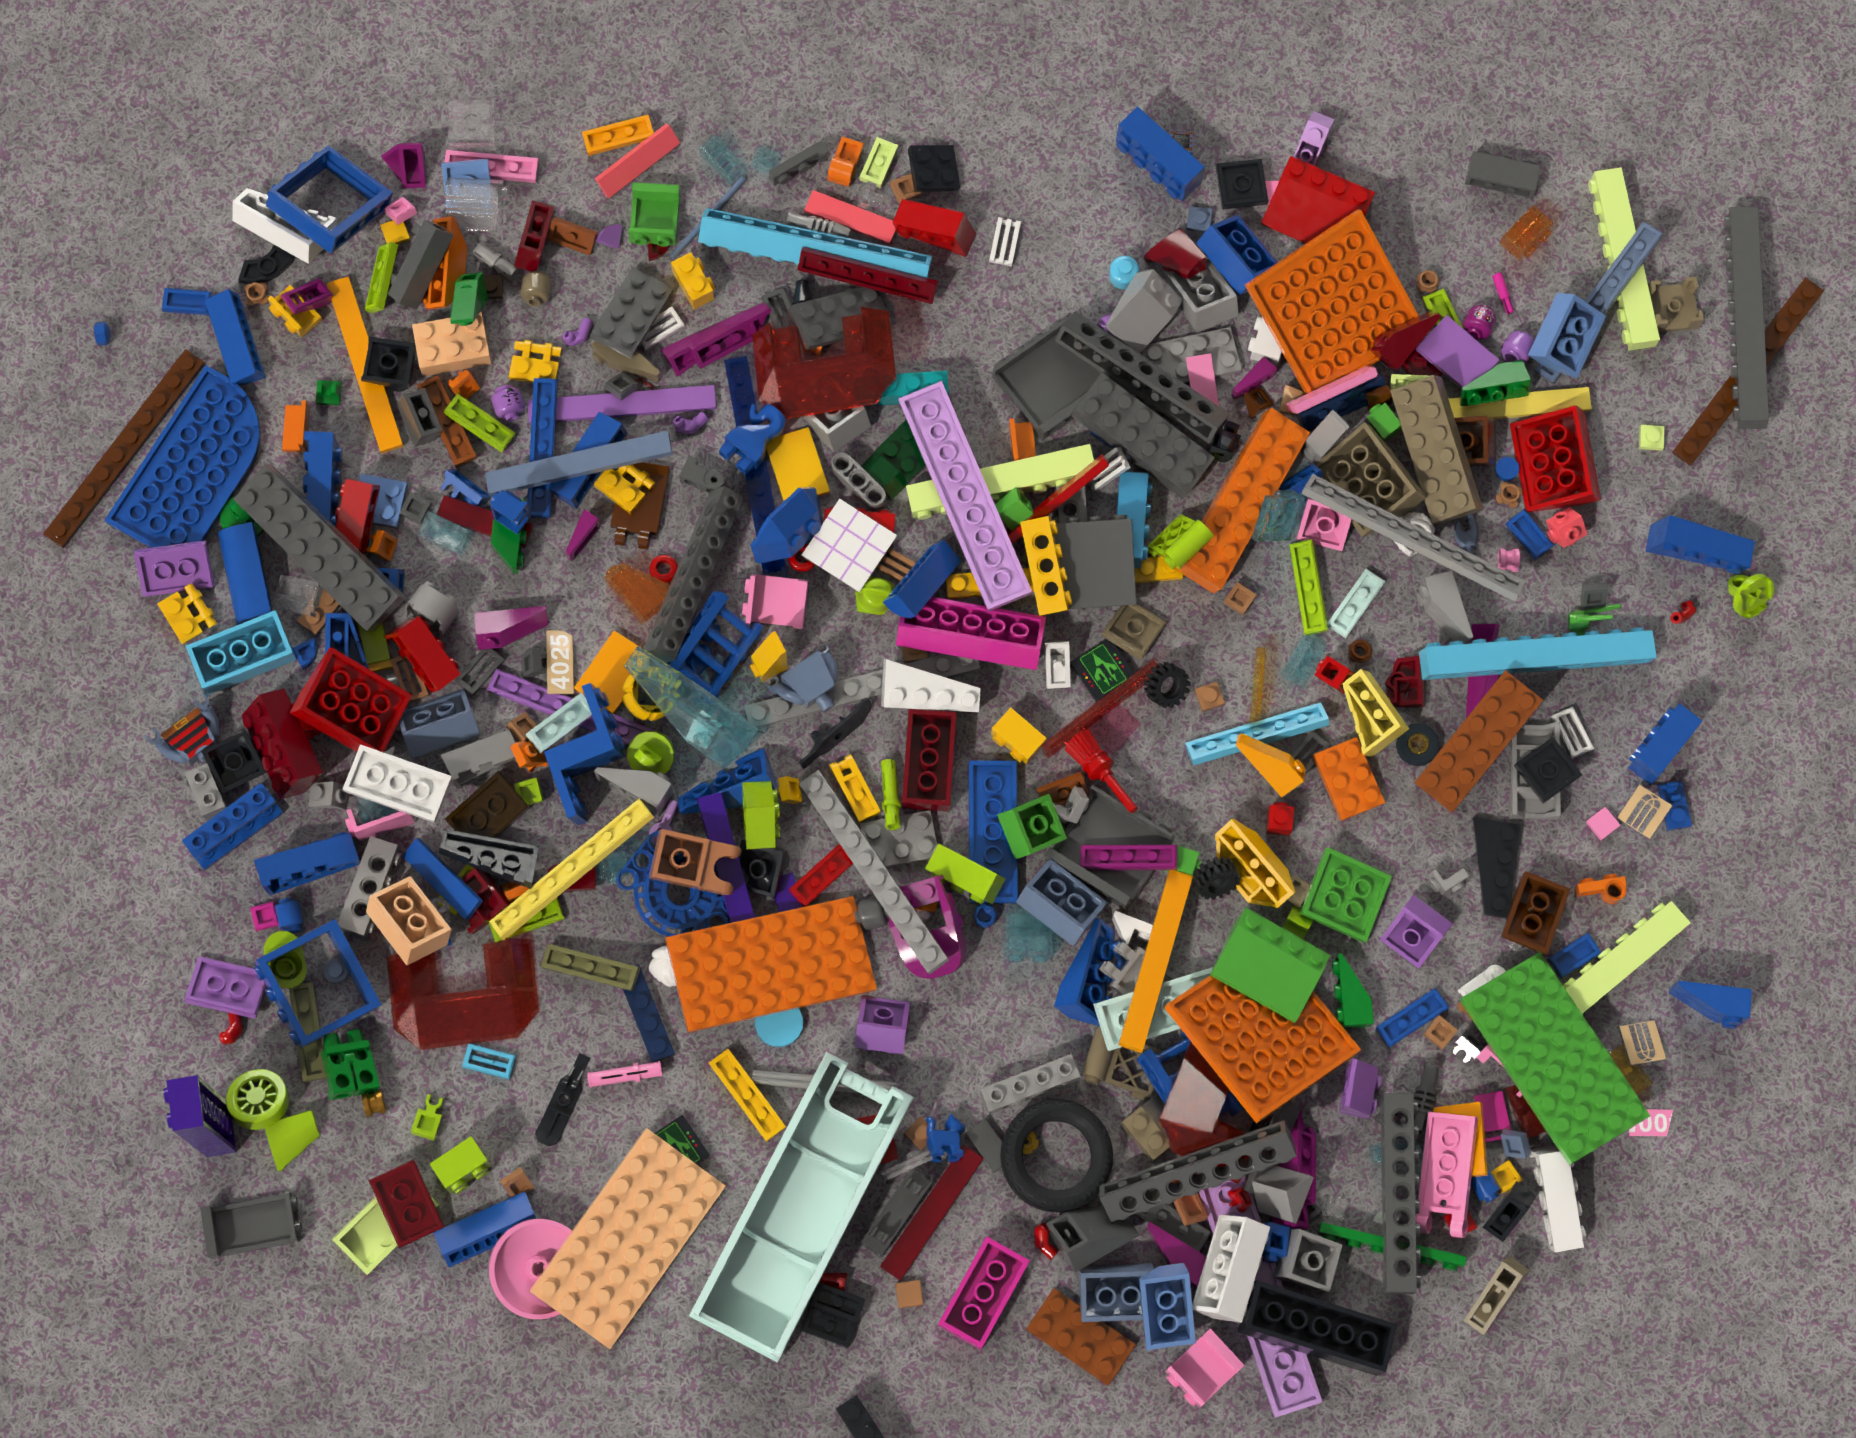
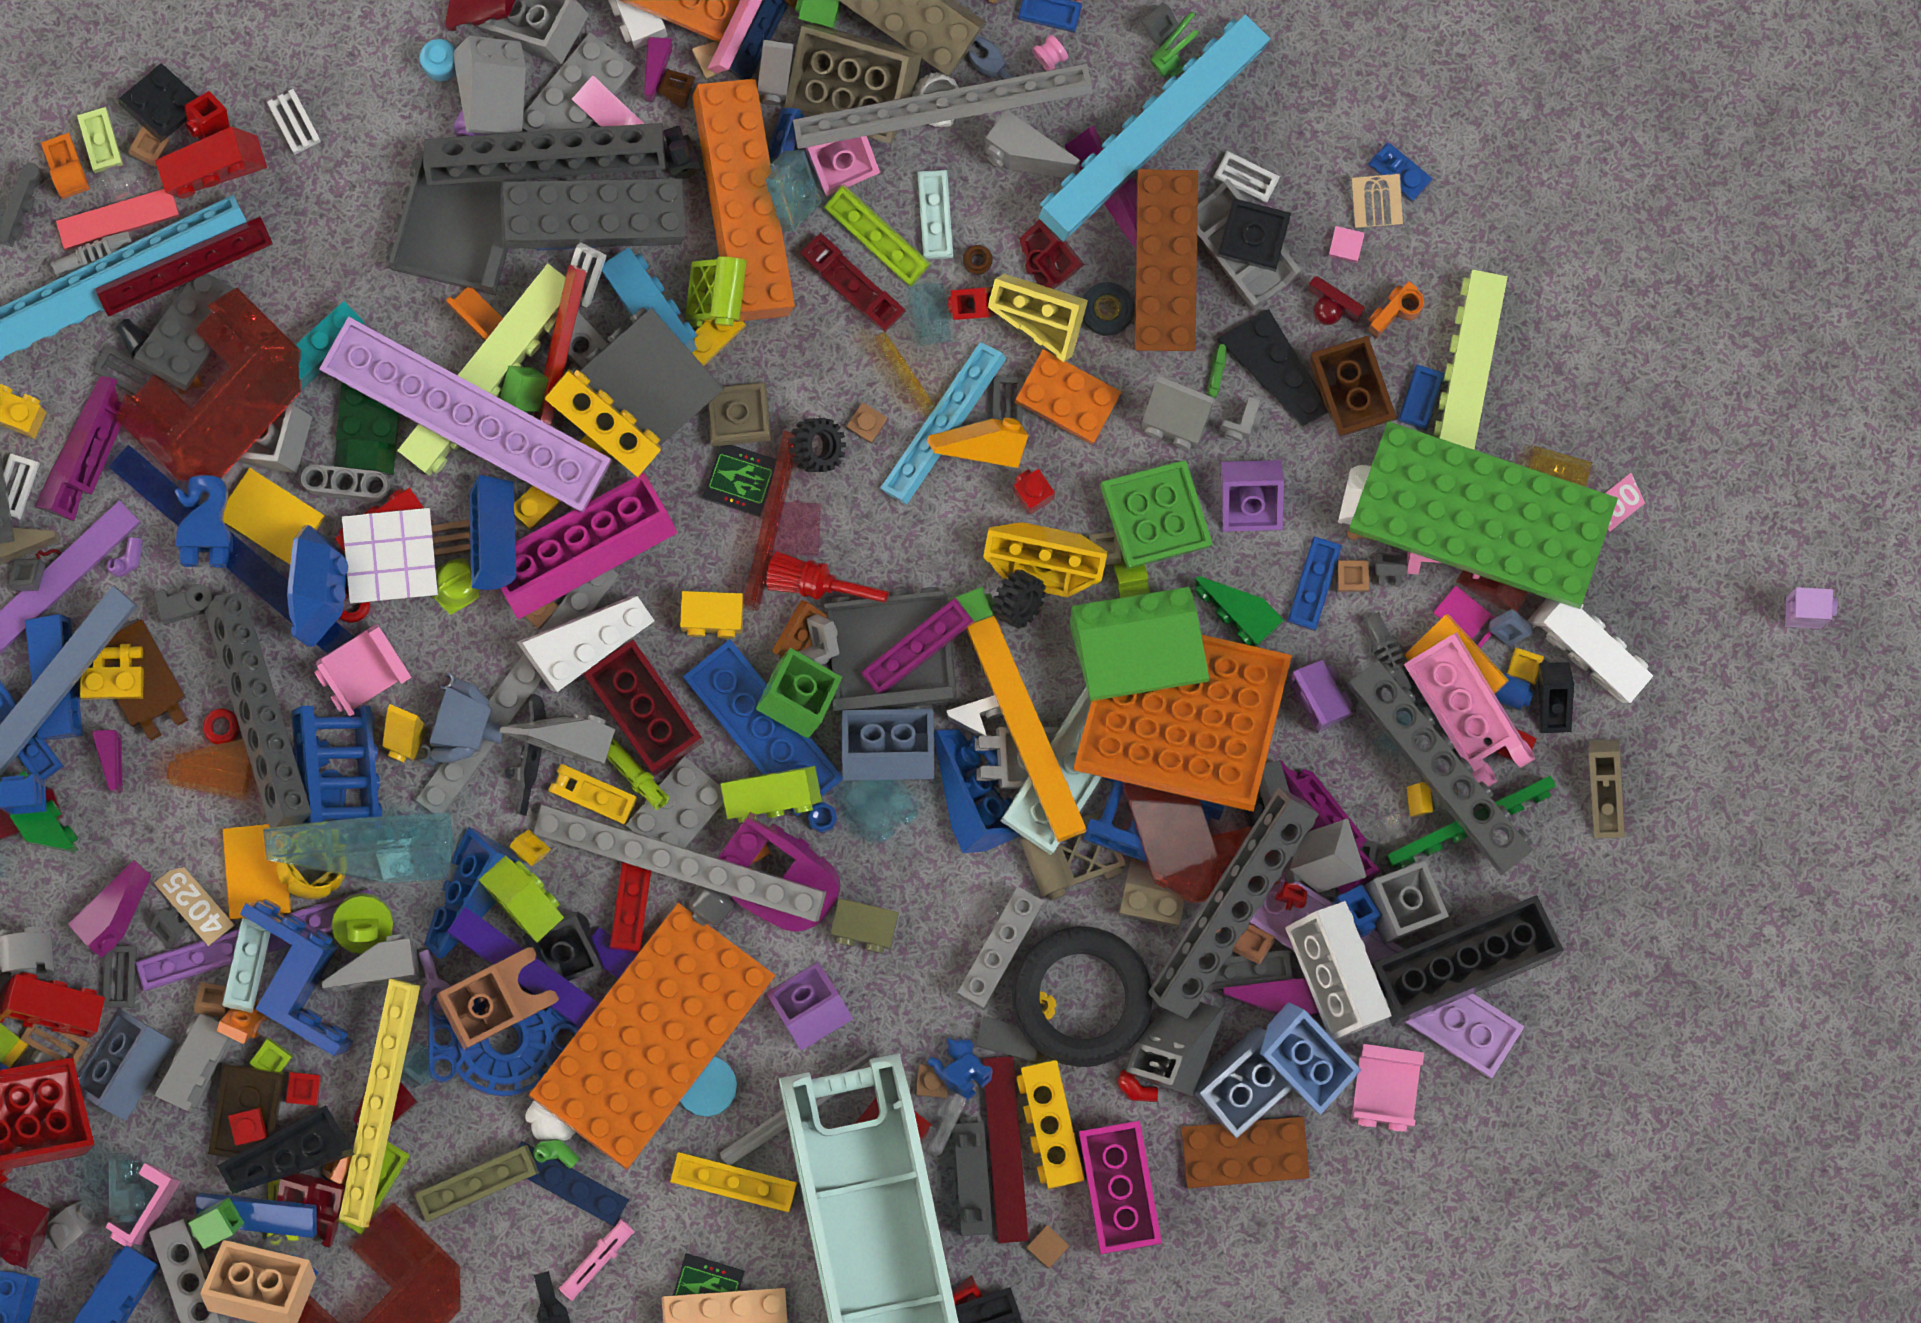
camera: 35 degrees left, 5 degrees up
white plate [343,745,452,823] -> none
white slope [1044,641,1071,689] -> none
medium nougat plate [1223,582,1257,616] -> none
piece [1617,1019,1667,1067] -> none
blue brick [1628,703,1702,785] -> none
blue slope [1669,981,1752,1029] -> none
none -> red brick [185,91,230,140]
none -> bright green brick [188,1197,244,1249]
none -> red plate [228,1107,268,1146]
none -> red plate [286,1072,322,1106]
none -> light grey slope [499,714,615,764]
none -> bright green arm [533,1139,580,1169]
none -> dark red slope [800,232,906,332]
none -> olive brick [831,898,899,954]
none -> yellow brick [1016,1060,1085,1190]
none -> light grey slope [1141,376,1215,450]
none -> bright green piece [1208,344,1226,398]
none -> dark red tile [1307,276,1365,325]
none -> yellow tile [1407,782,1433,817]
none -> lavender brick [1785,587,1838,629]

